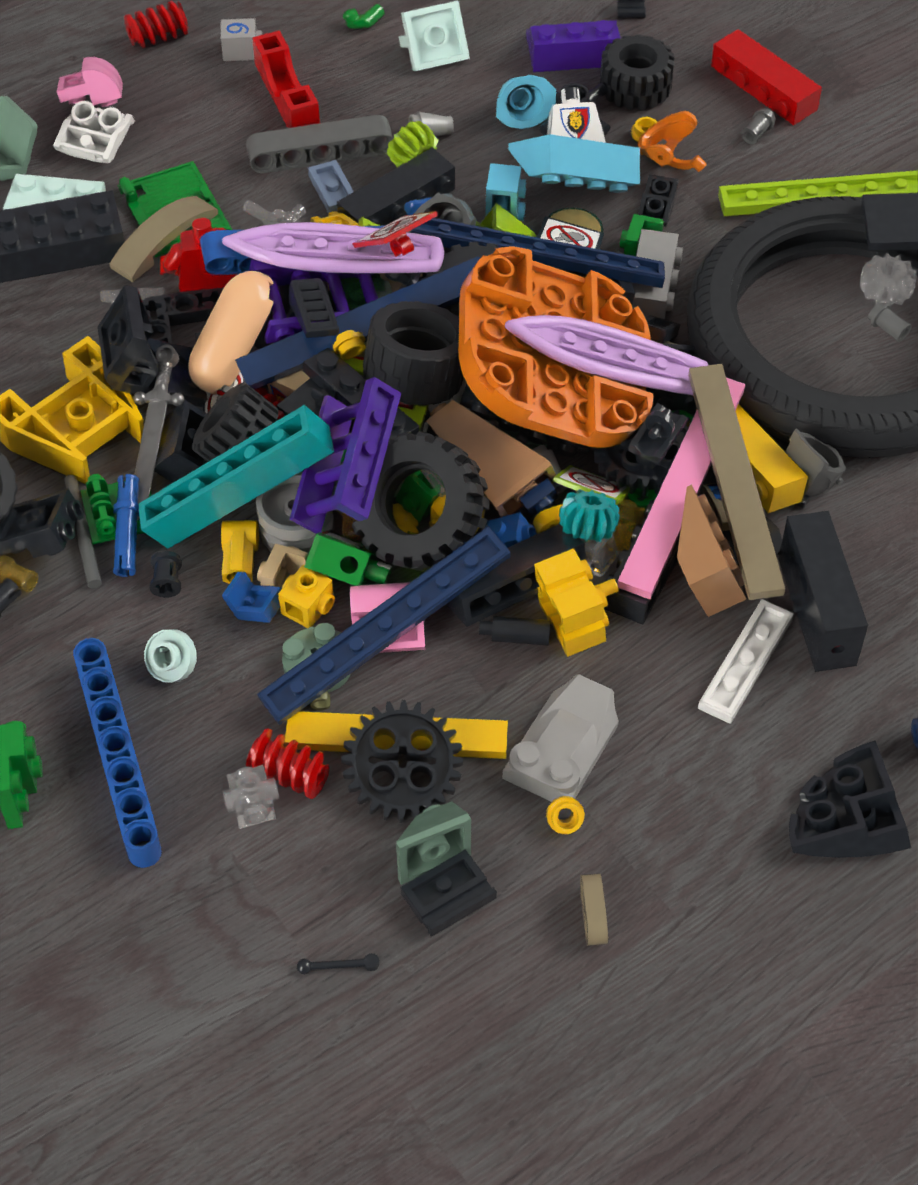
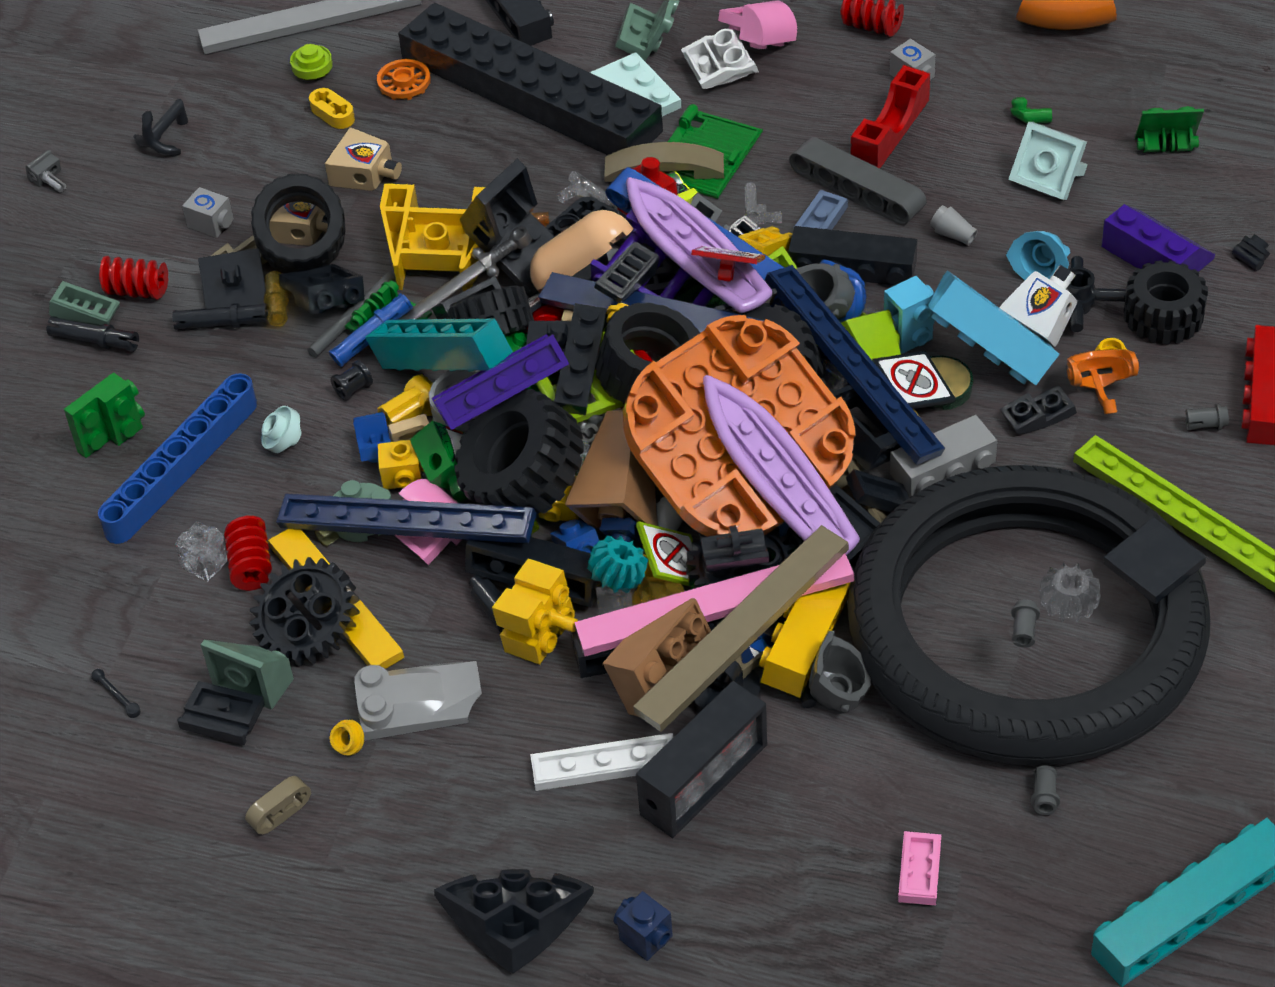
camera: 55 degrees right, 5 degrees down
lime gear [387,120,438,167] -> none
green bracket [619,214,664,256] -> none

